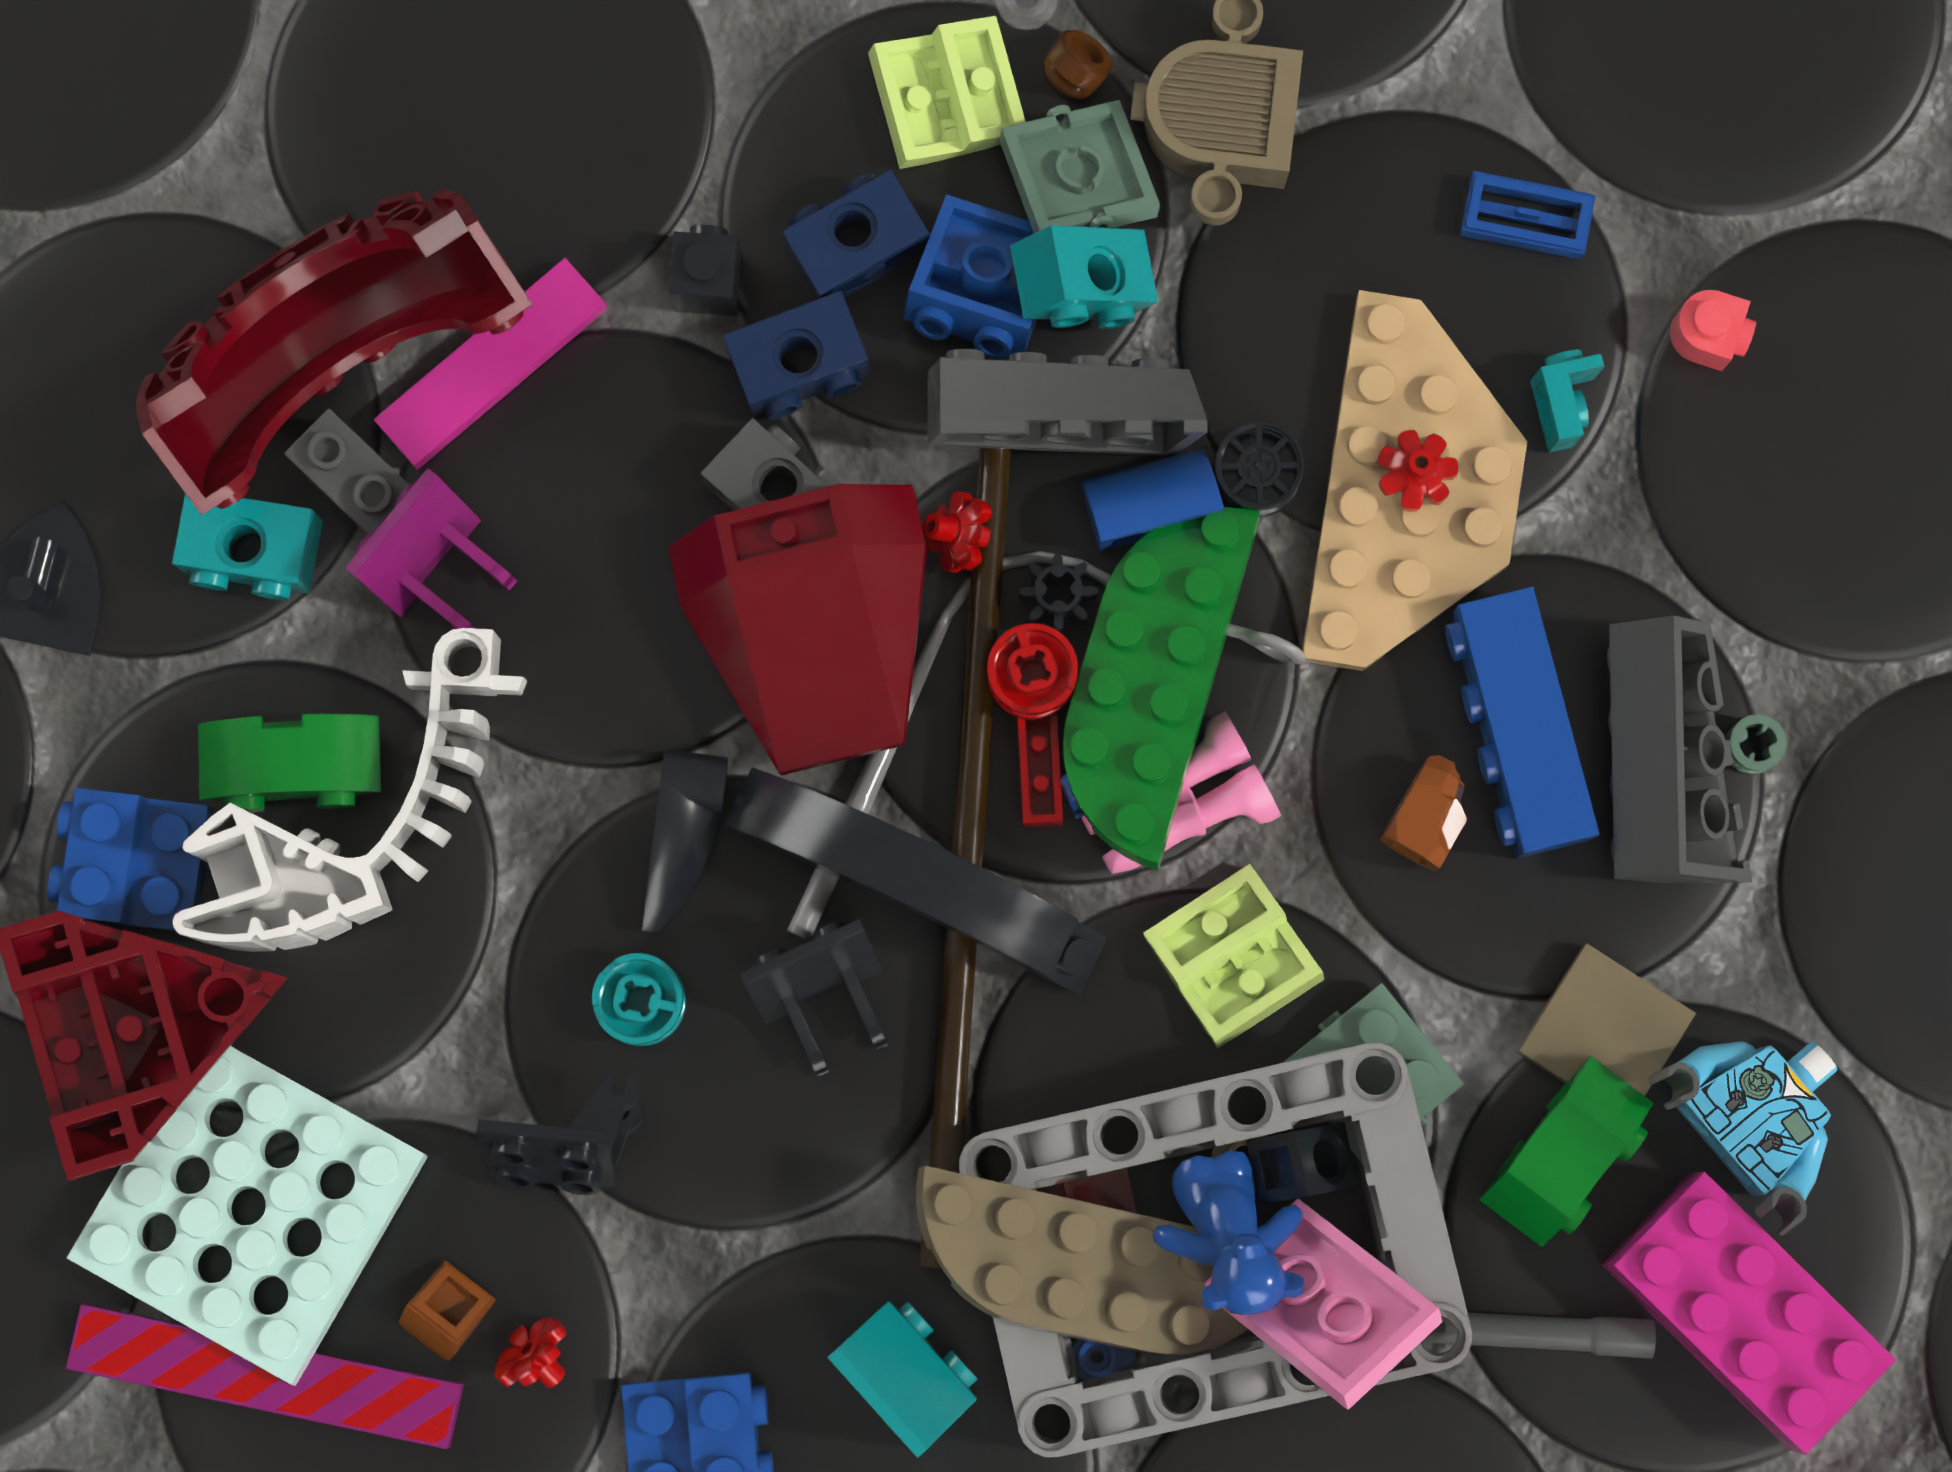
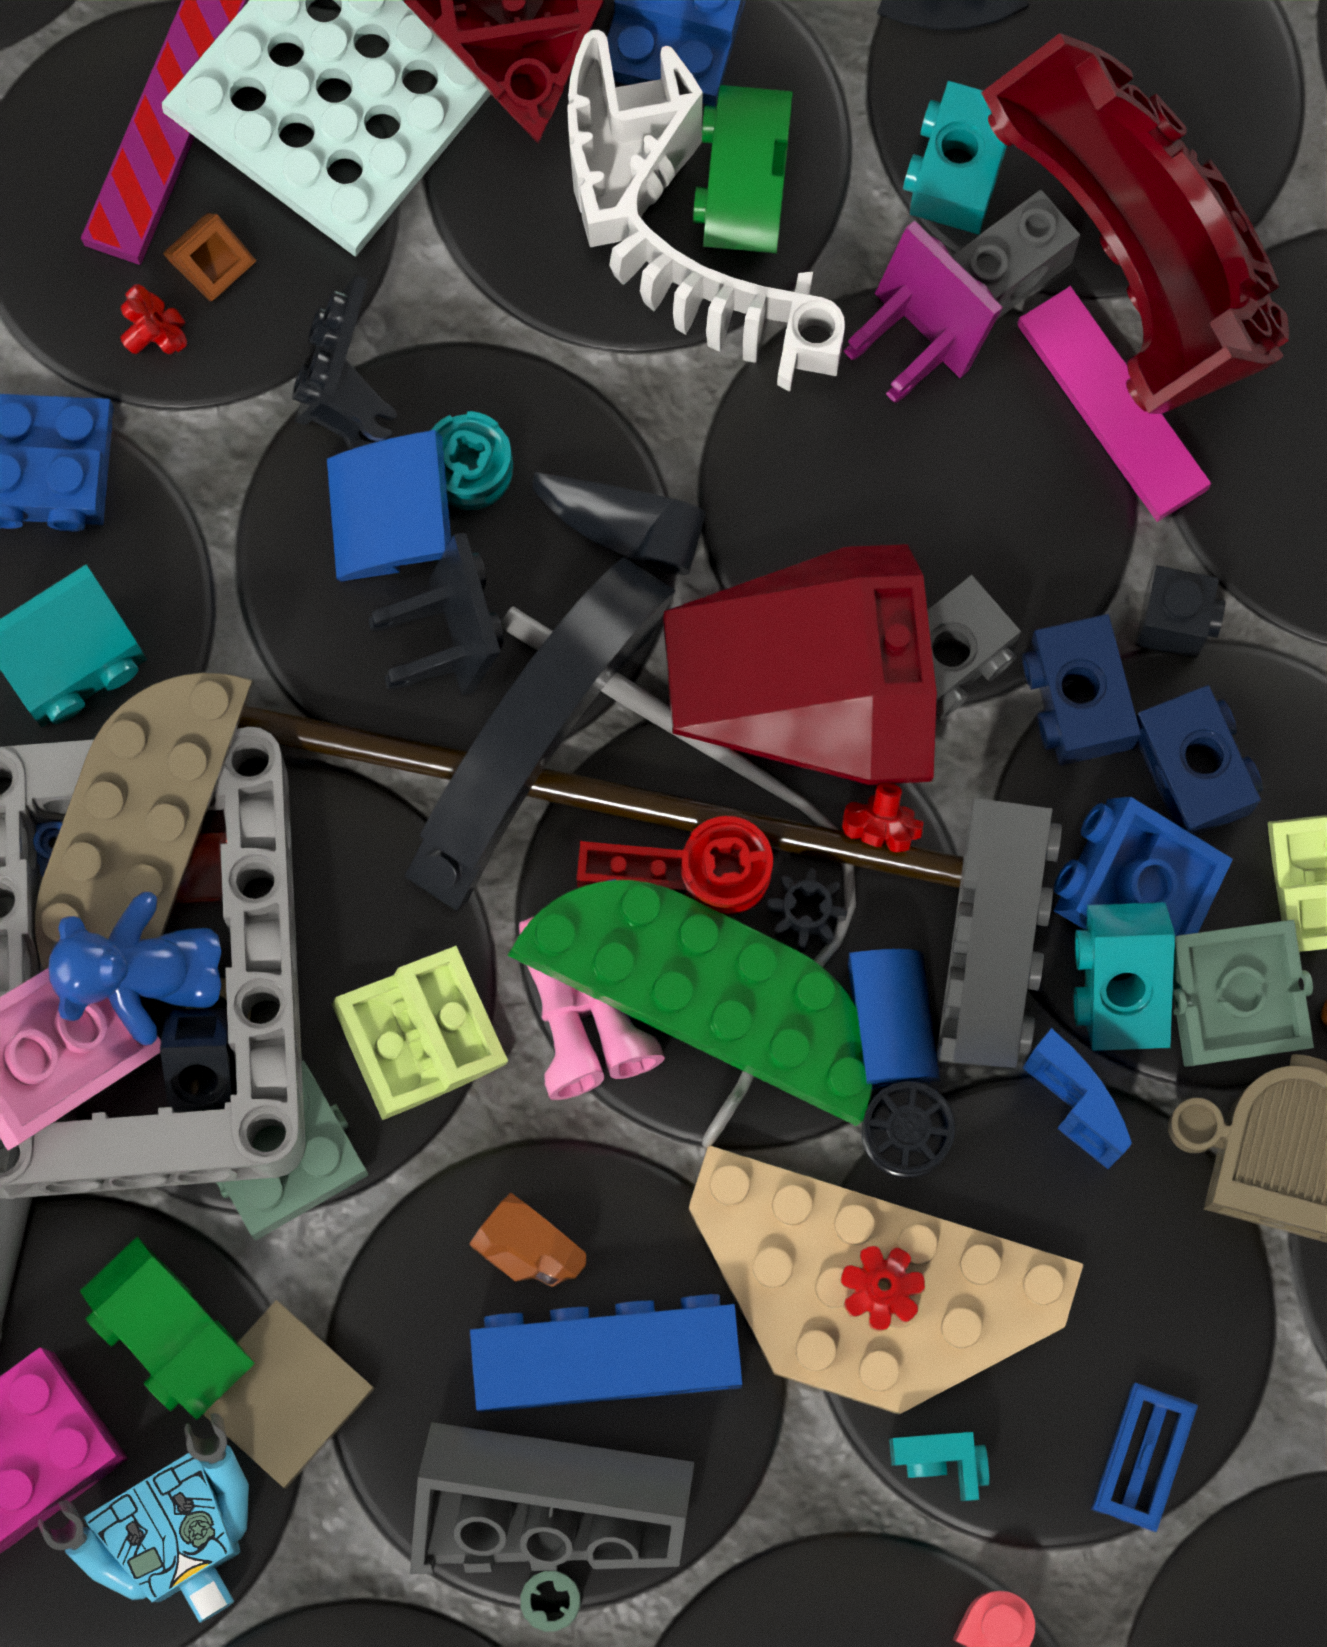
camera: 100 degrees right, 5 degrees down
none -> blue slope [327,430,451,582]
none -> blue slope [1023,1028,1132,1169]

